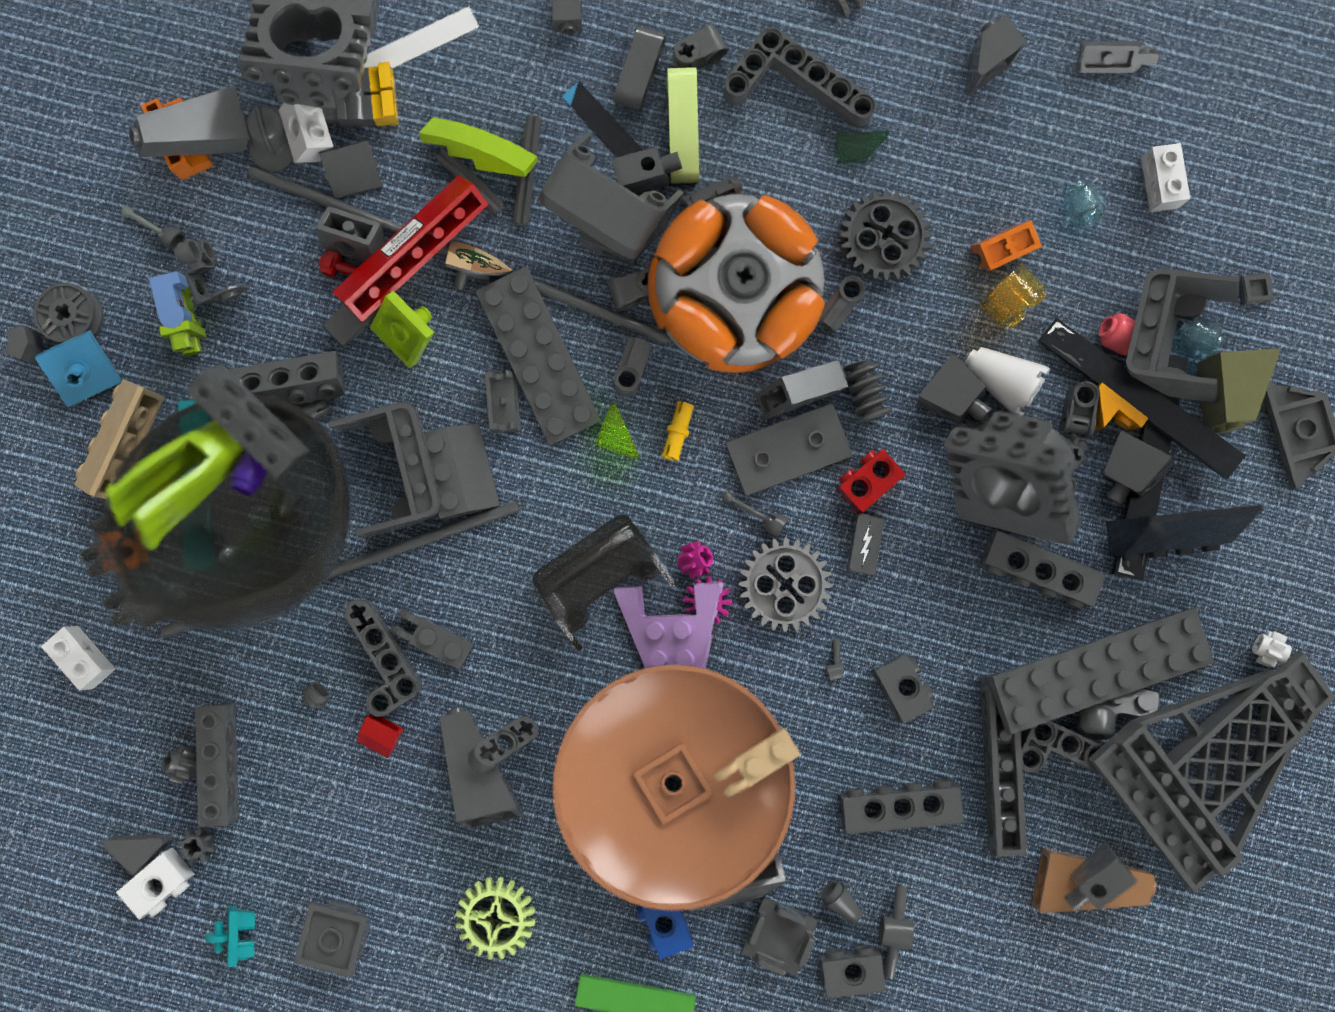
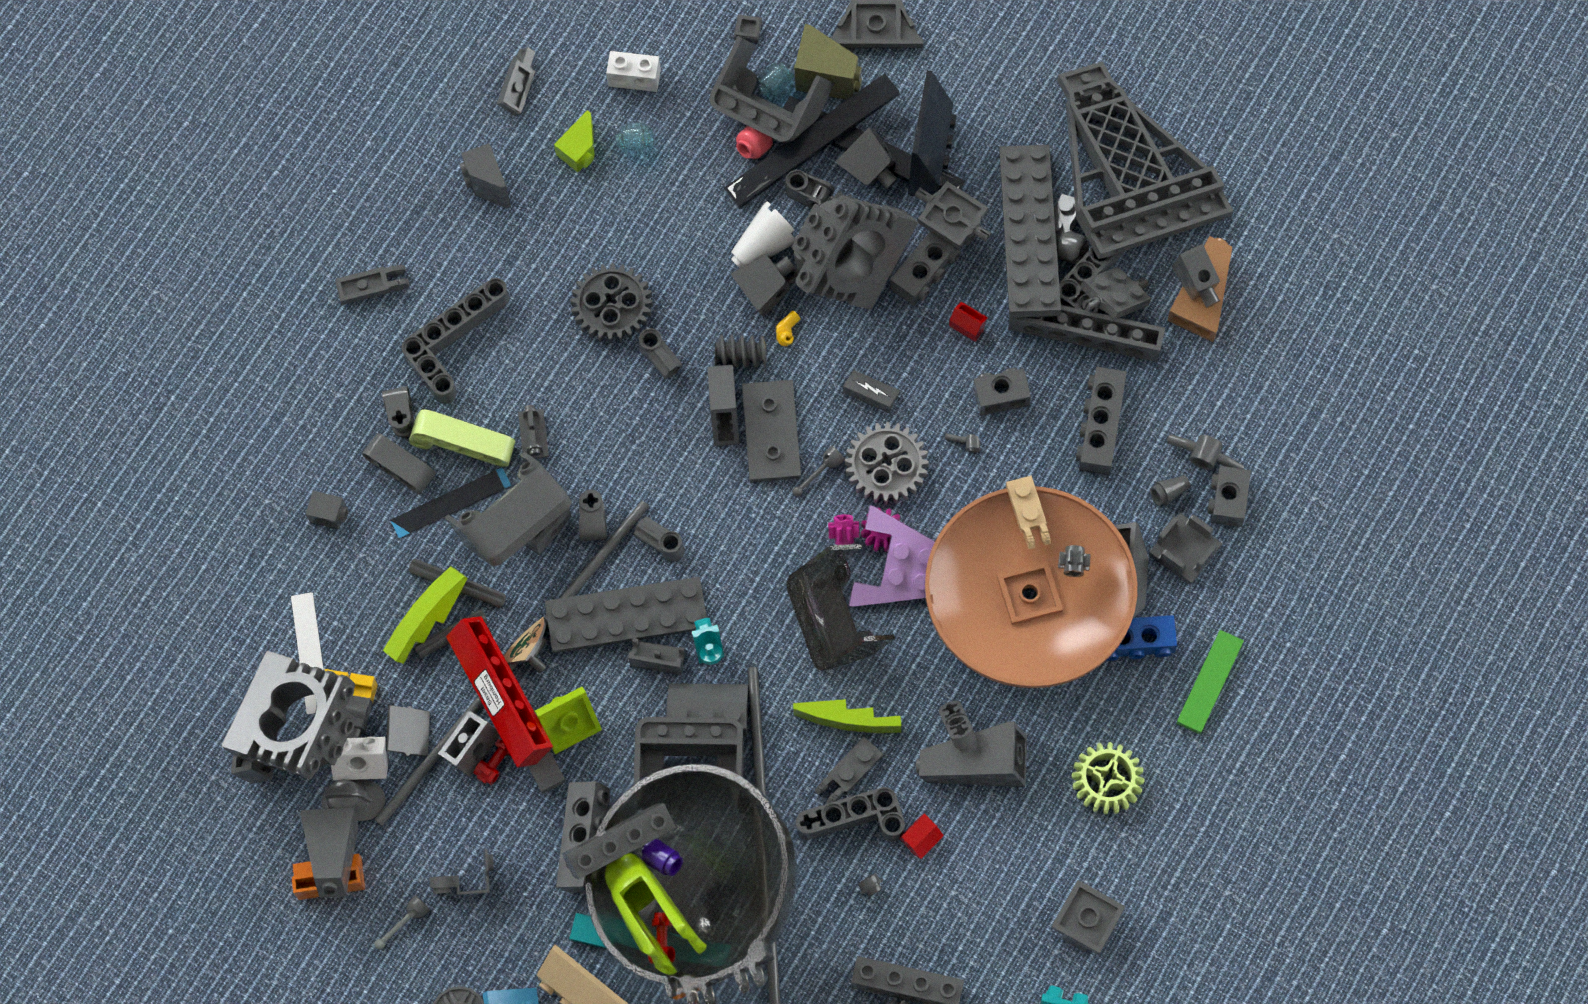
camera: 65 degrees left, 15 degrees down
hips [149,271,207,357] -> none
clear neon green slope [596,404,640,461] -> none
dark grey torso [611,147,682,197] -> none
piece [647,194,825,373] -> none
yellow pin [661,401,694,461] -> none
clear green tile [836,130,890,164] -> none
red brick [836,449,906,514] -> none
orange hinge [970,220,1042,271] -> none
clear yellow brick [979,263,1047,329] -> none
light orange slope [1095,383,1148,431] -> none
white gear [1252,631,1291,668] -> none
none -> lime slope [554,110,595,172]
none -> teal hips [692,618,725,665]
none -> yellow arm [776,310,801,347]
none -> lime slope [793,699,901,733]
none -> dark grey plate [915,181,992,249]
none -> red piece [949,302,988,342]
none -> dark grey gear [1058,545,1091,577]
none -> dark grey plate [1080,267,1152,320]

